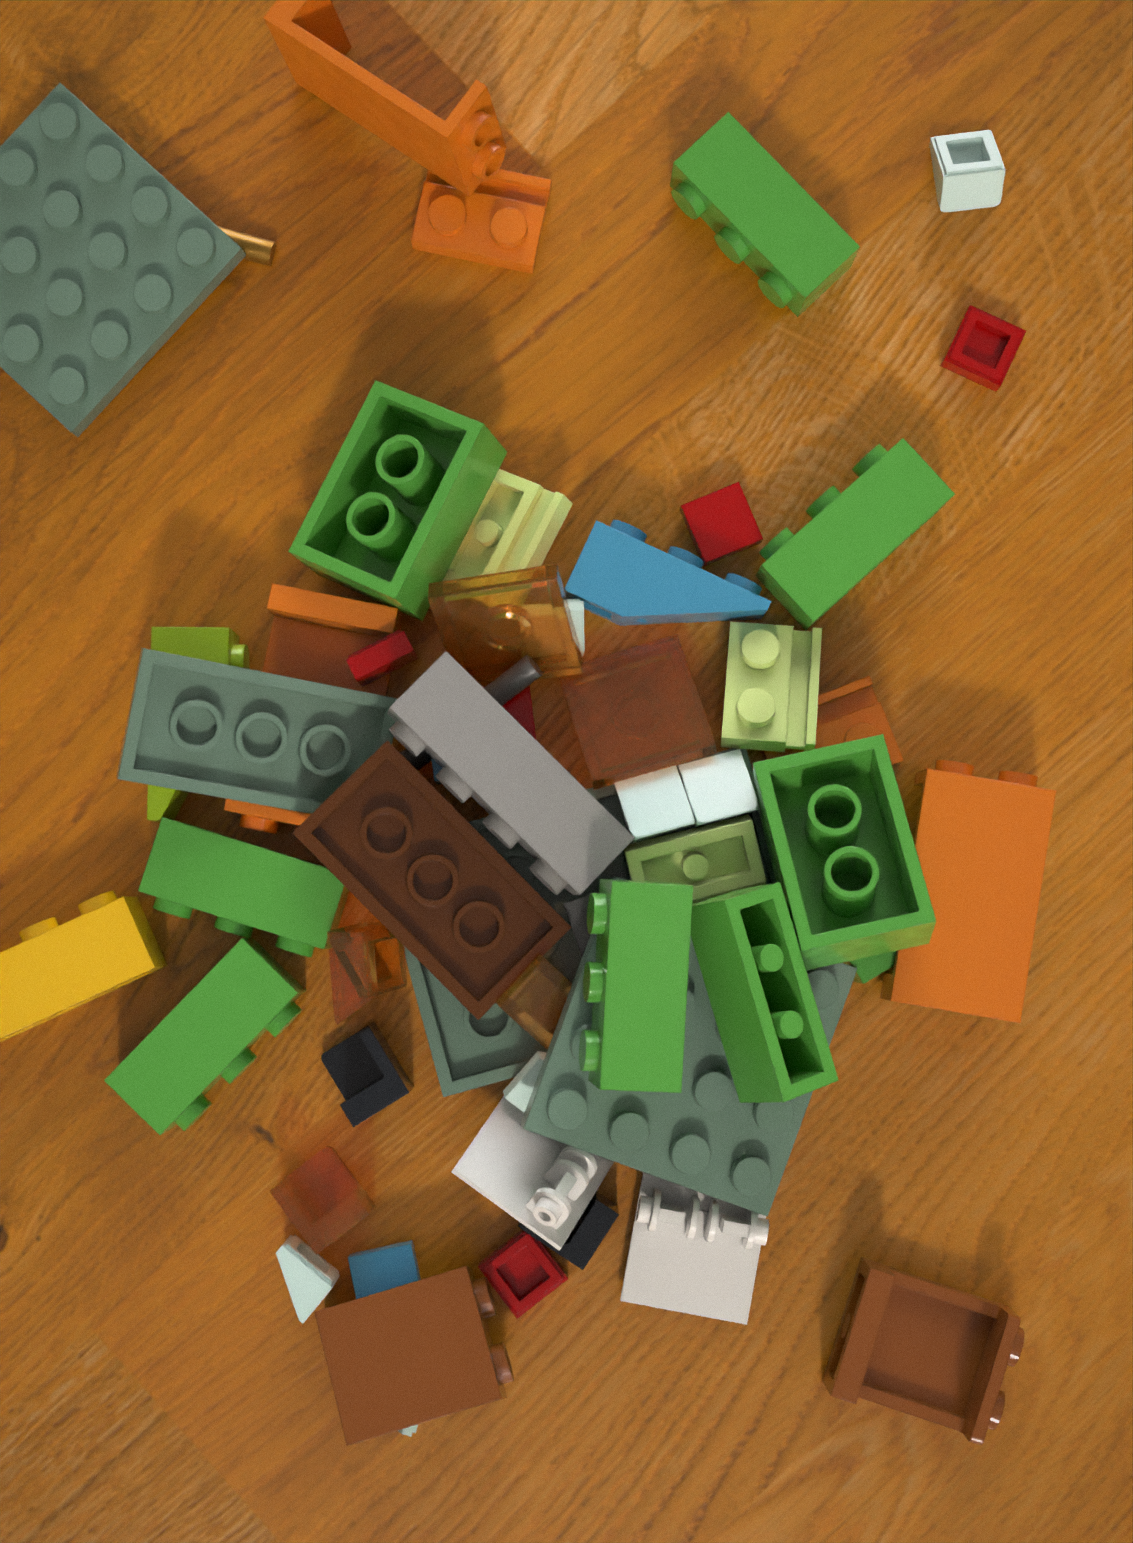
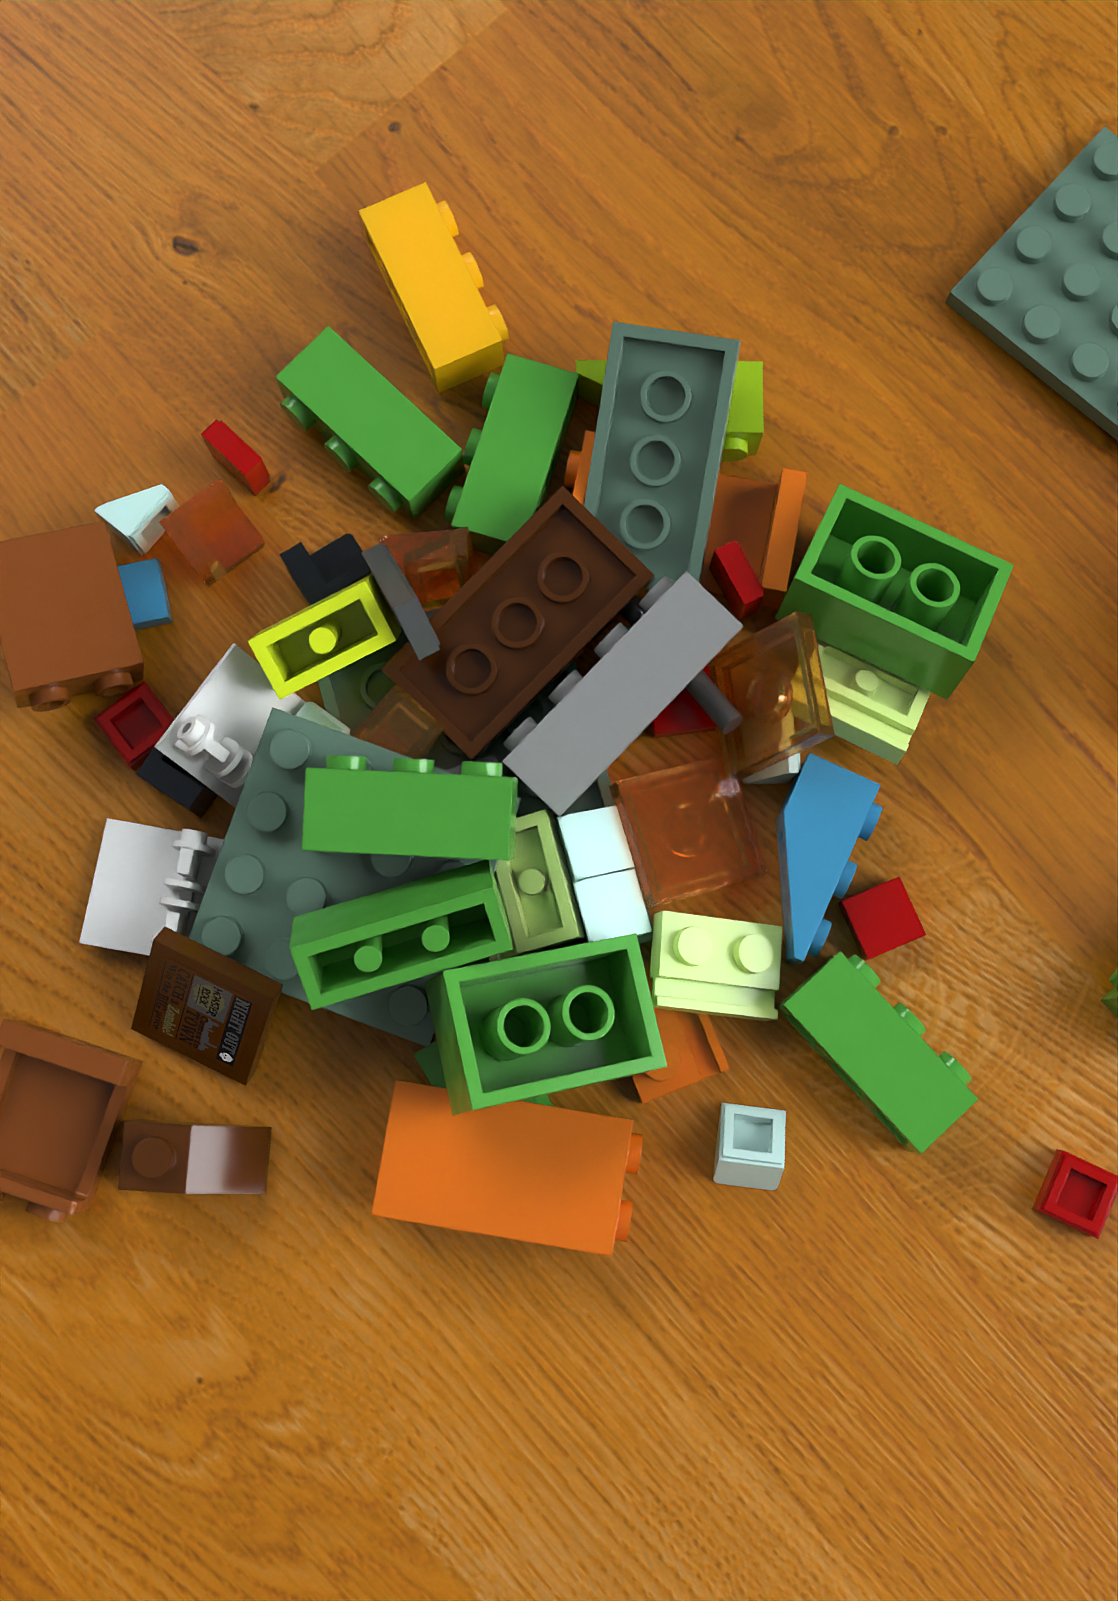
camera: 90 degrees right, 5 degrees down
none -> reddish brown slope [118,1119,272,1194]
none -> reddish brown tile [131,926,283,1086]
none -> red tile [201,419,271,496]
none -> neon yellow brick [248,574,402,700]
none -> dark grey tile [362,543,440,660]
none -> light aqua slope [713,1103,786,1190]

